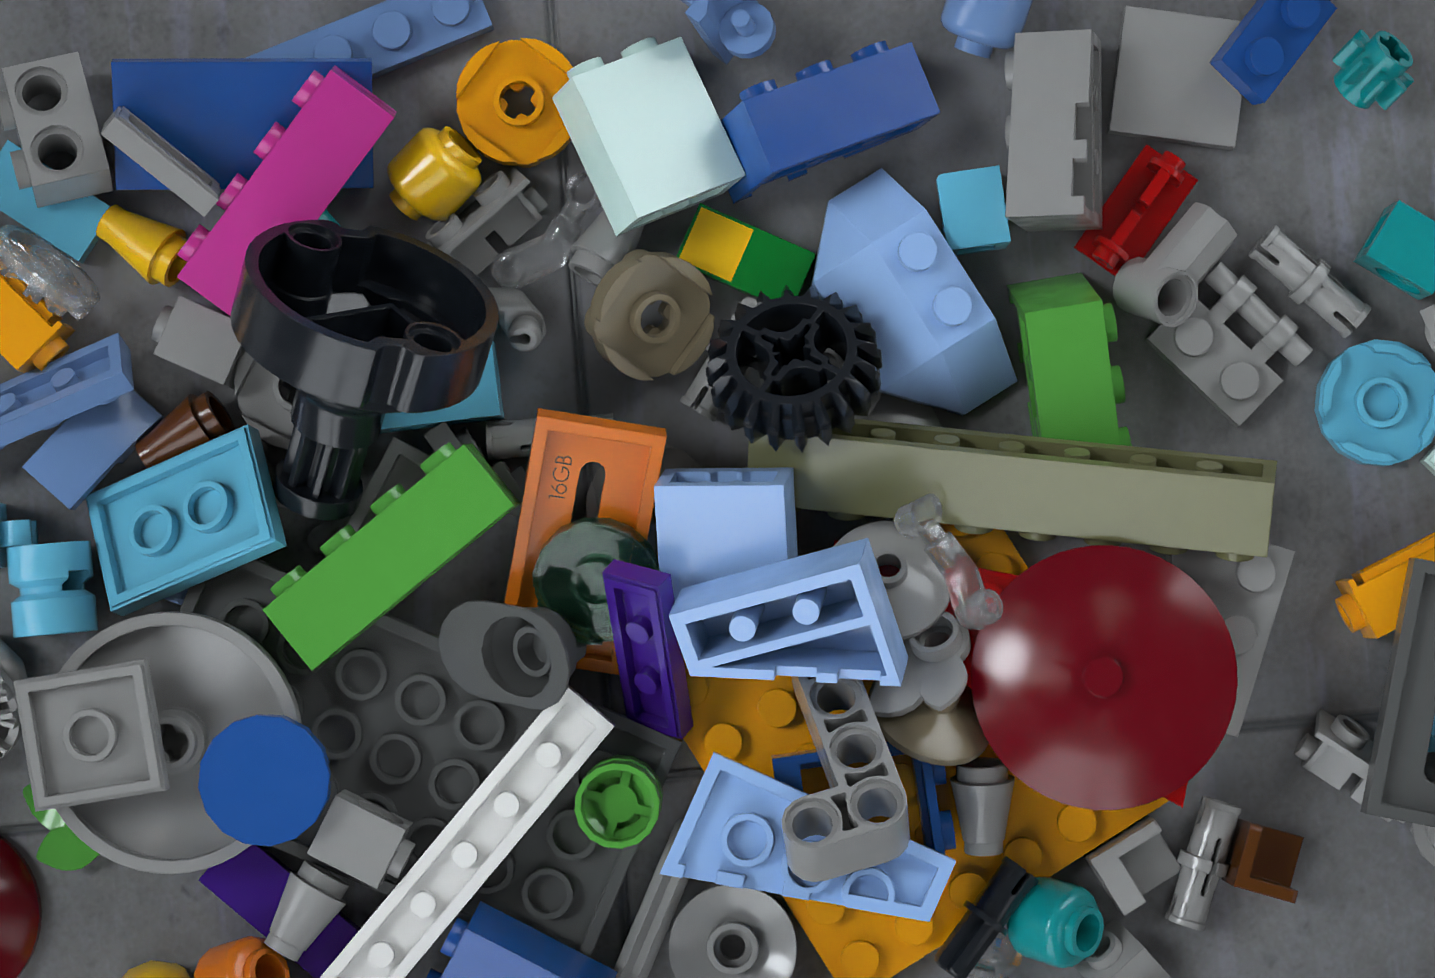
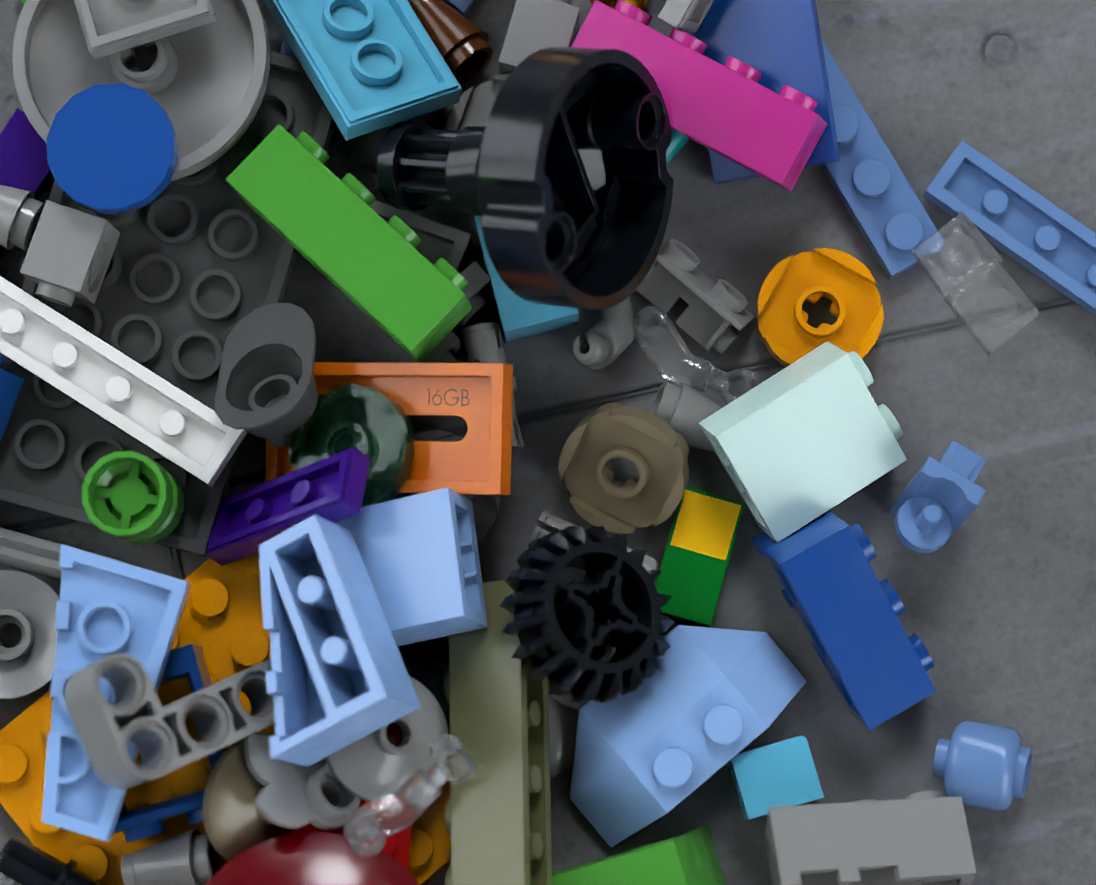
camera: 85 degrees right, 5 degrees down
yellow head [387,126,482,221] -> none

